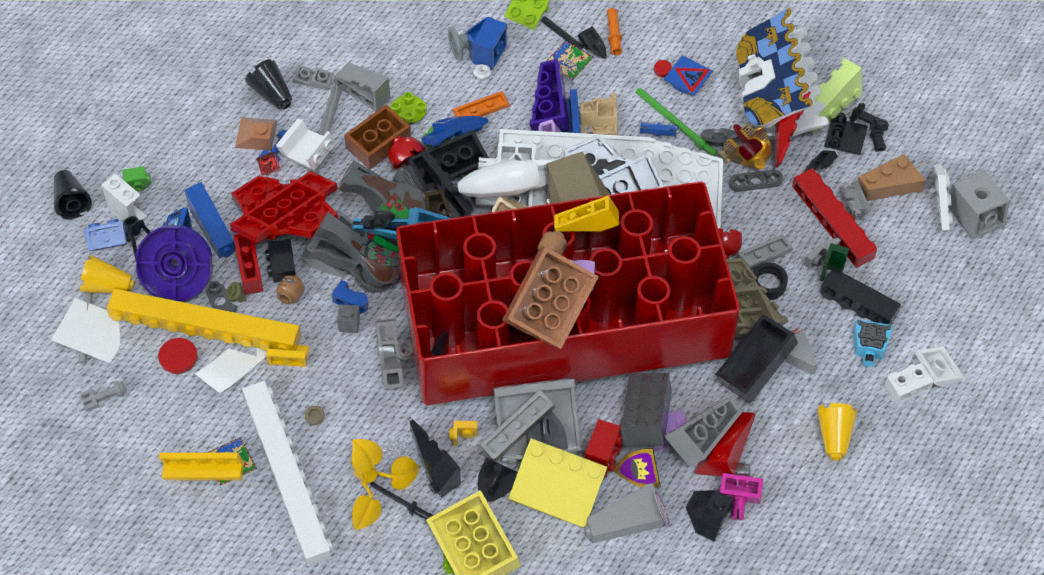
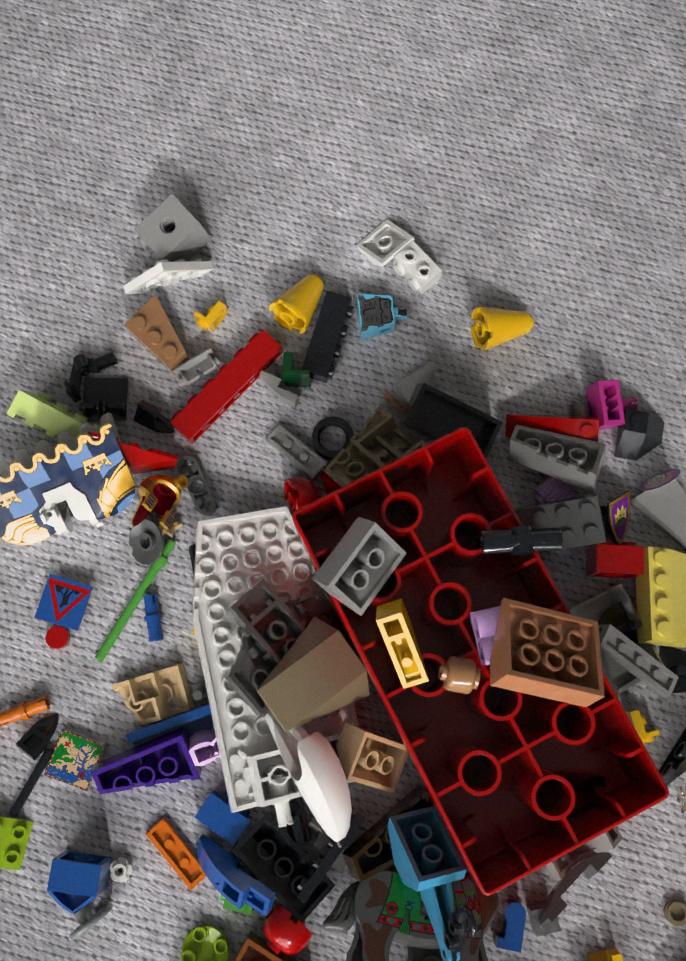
camera: 105 degrees left, 20 degrees up
none -> yellow bracket [193,300,228,332]
none -> blue brick [194,790,252,846]
none -> yellow cone [269,274,324,334]
none -> light grey slope [312,517,406,616]
none -> black piece [480,526,563,555]
none -> dark grey slope [540,852,612,929]

